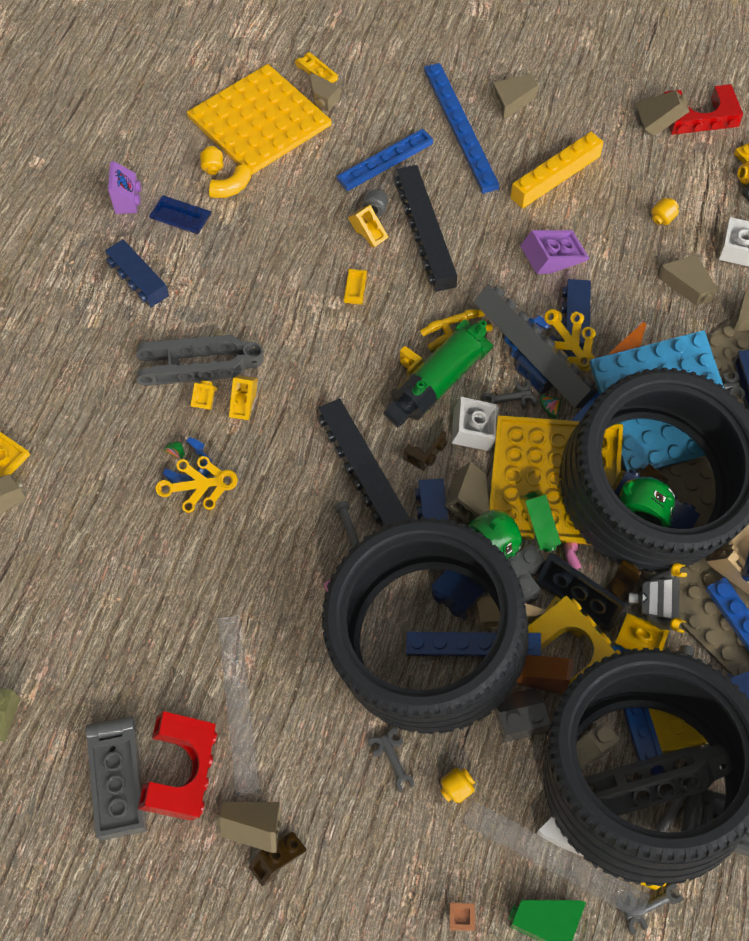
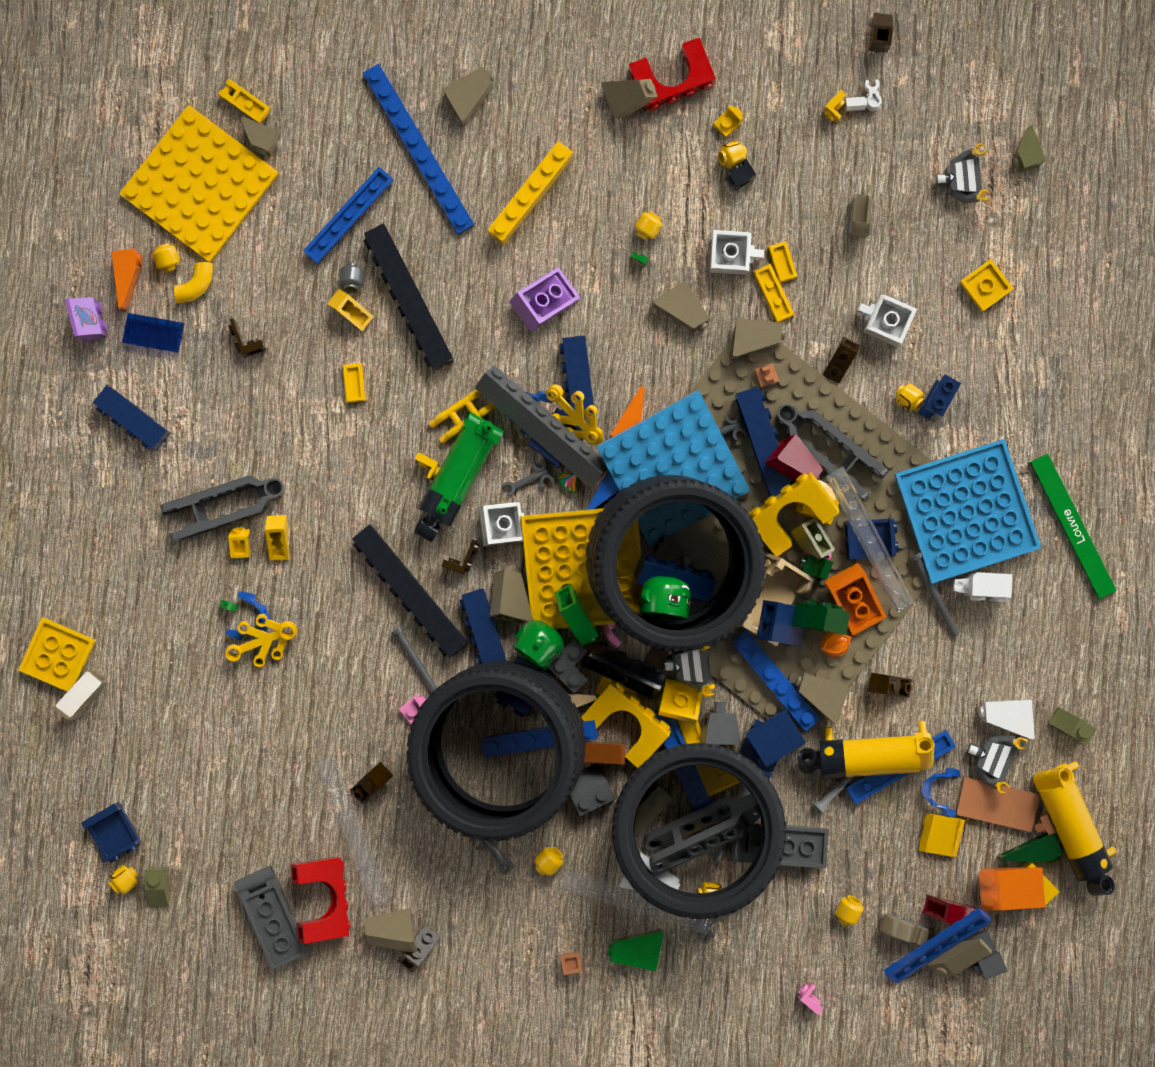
camera: 15 degrees left, 25 degrees up
none -> orange slope [111,248,143,311]
none -> dark brown bracket [228,318,267,358]
none -> dark brown slope [350,762,393,804]
none -> green tile [629,252,648,268]

